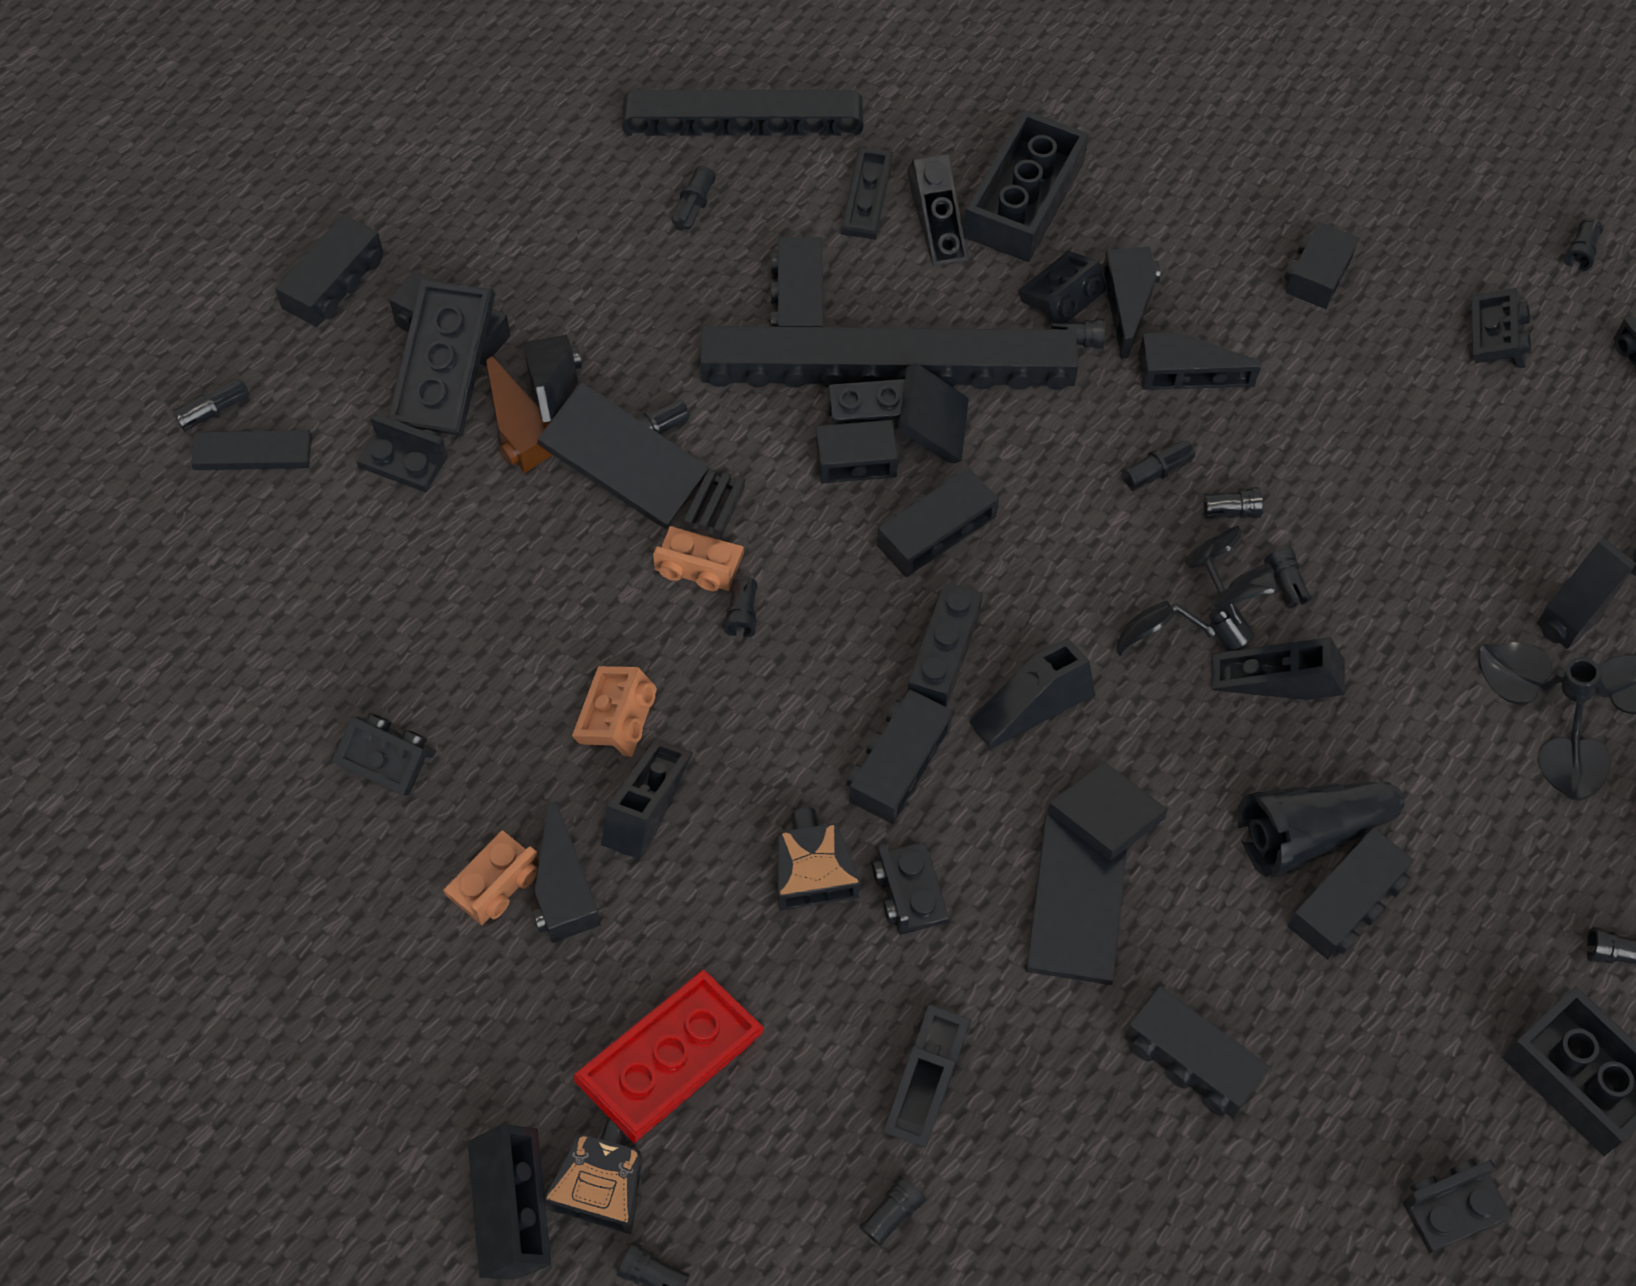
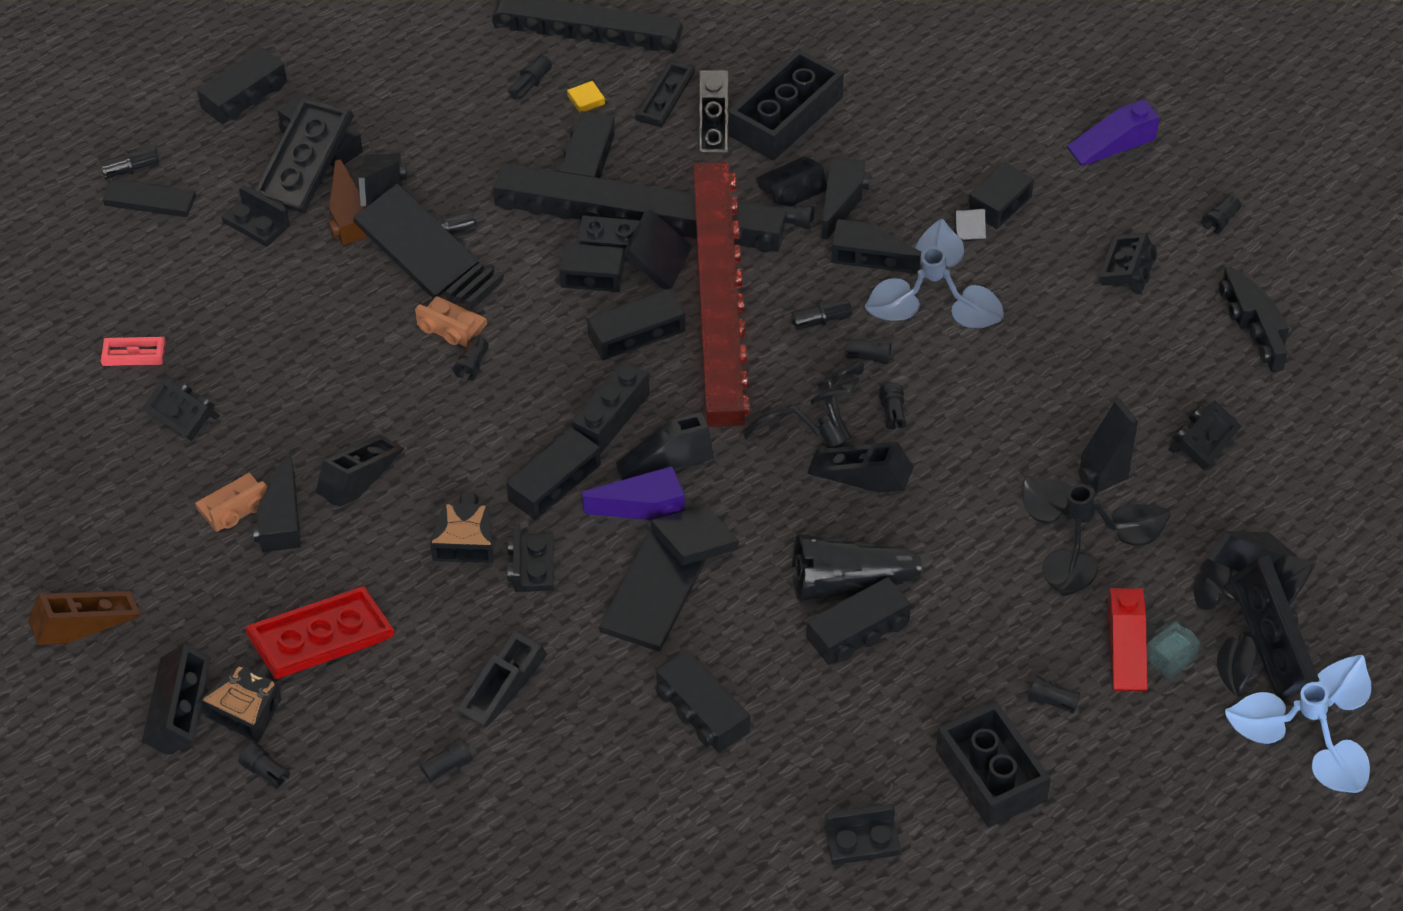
camera: 15 degrees right, 10 degrees down
nougat bracket [572,666,657,757] -> none
none -> reddish brown slope [28,591,141,645]
none -> coral tile [101,337,166,366]
none -> yellow tile [567,81,605,113]
none -> dark purple slope [582,466,685,520]
none -> clear red brick [694,162,750,427]
none -> sand blue plant [865,219,1004,328]
none -> tile [954,208,986,240]
none -> dark purple slope [1067,99,1159,166]

